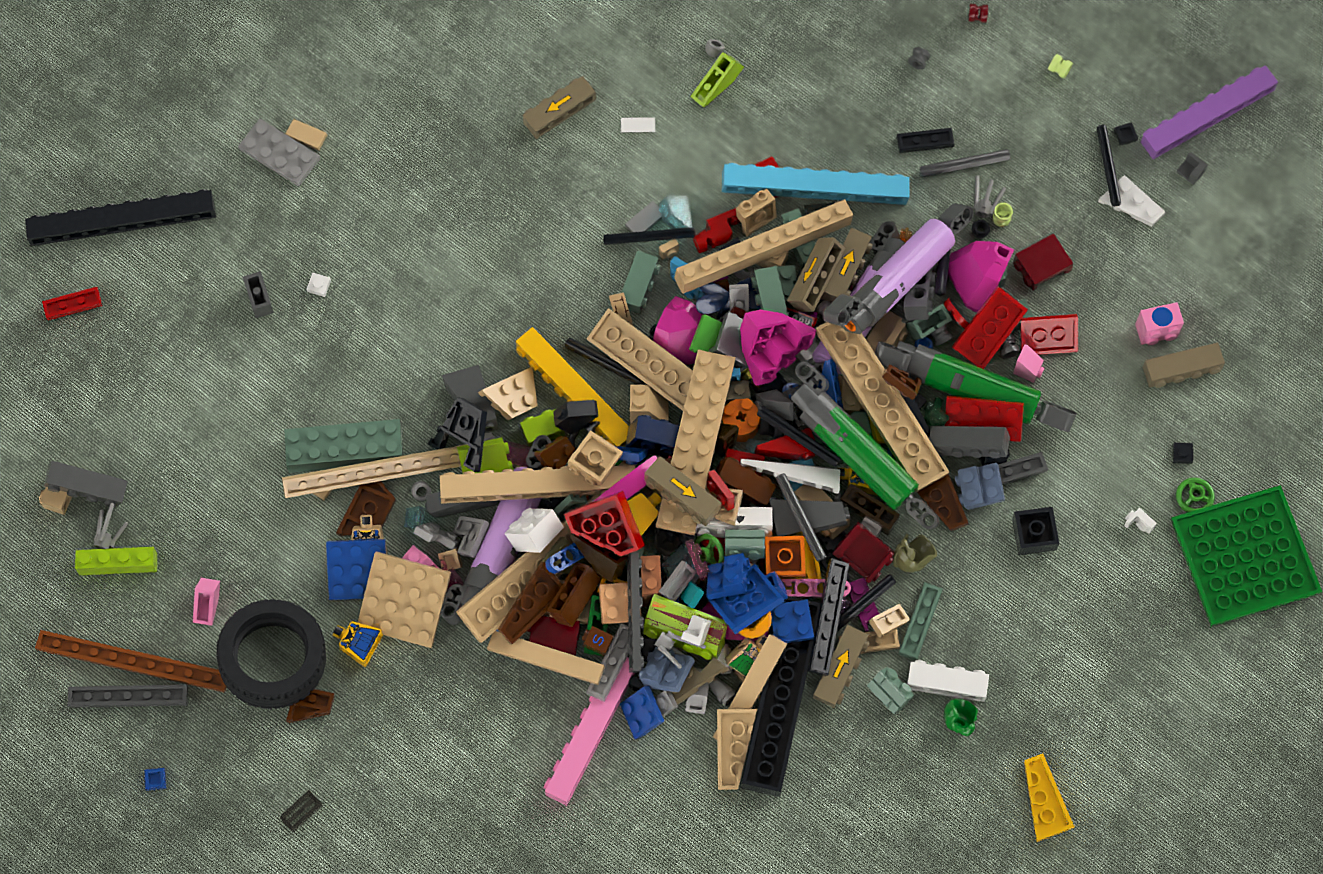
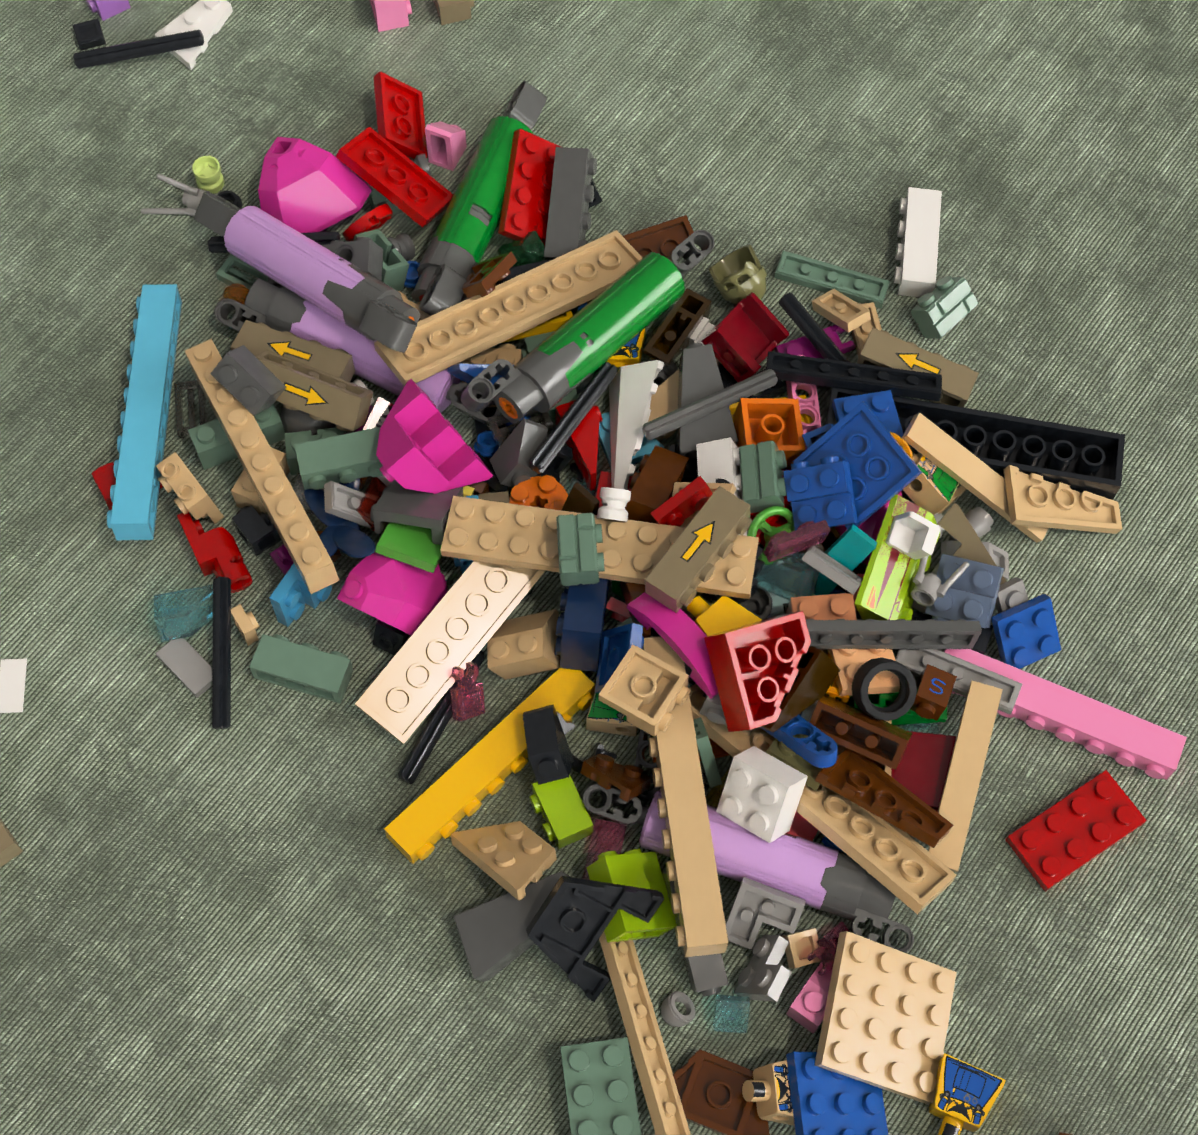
camera: 95 degrees left, 5 degrees down
tan sticker [609,292,633,325] -> none
black tile [896,128,955,153] -> none
dark grey axle [920,149,1010,177] -> none
green hair [944,699,978,736] -> none
sand blue plate [955,463,1005,510] -> none
dark grey plate [998,452,1048,485] -> none
black brick [1012,507,1060,555] -> none
dark red panel [1013,233,1074,291] -> none
yellow wing [1024,753,1074,842] -> none
white bracket [1124,508,1157,534] -> none
none -> dark grey brick [210,345,286,416]
none -> clear pink plate [450,662,485,721]
none -> sand green brick [556,513,605,586]
none -> white wheel [597,487,631,522]
none -> black tyre [852,657,917,721]
none -> red plate [1005,770,1147,892]

